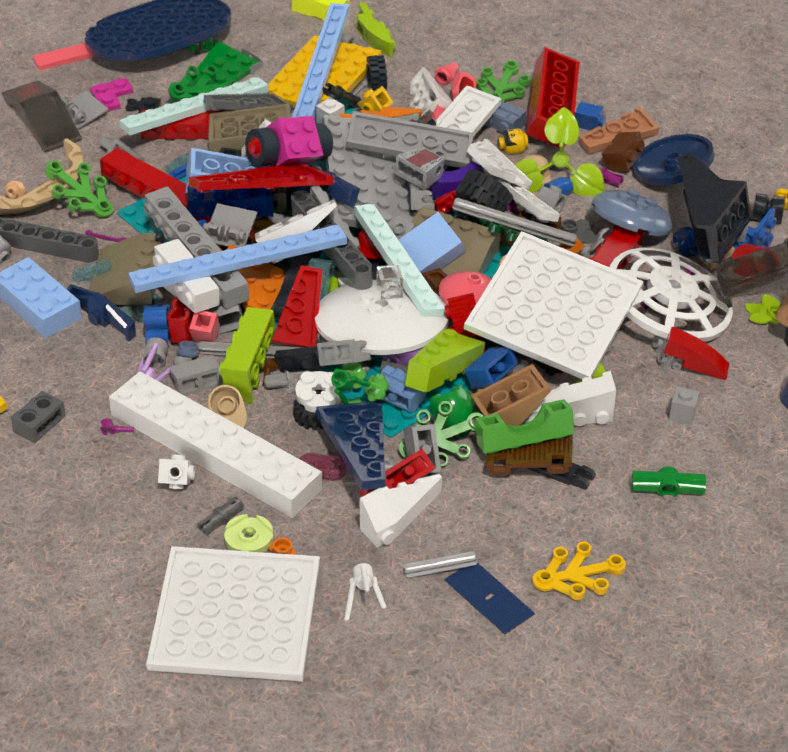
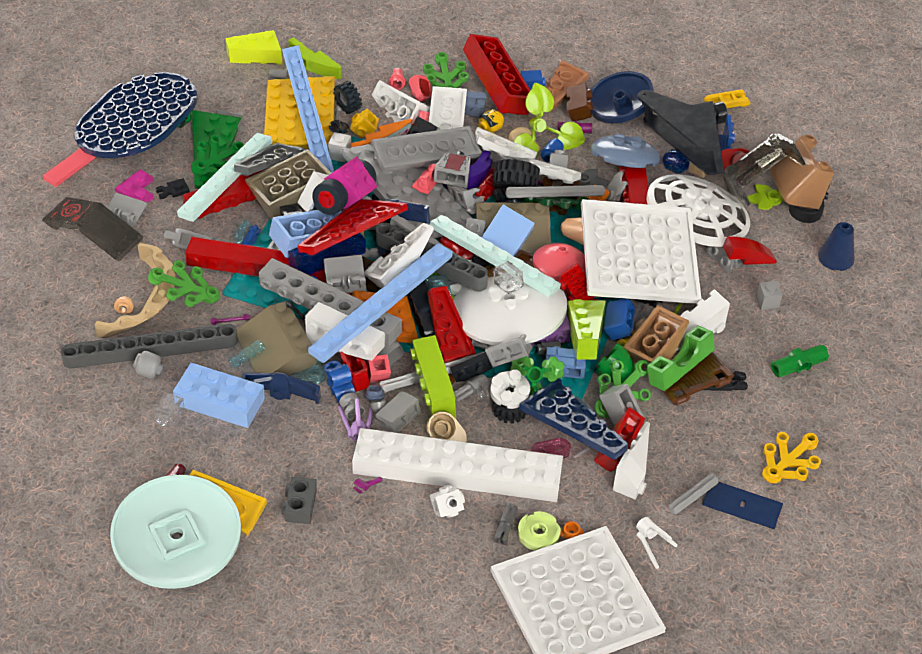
camera: 30 degrees left, 5 degrees up
none -> coral hinge [412,164,438,195]

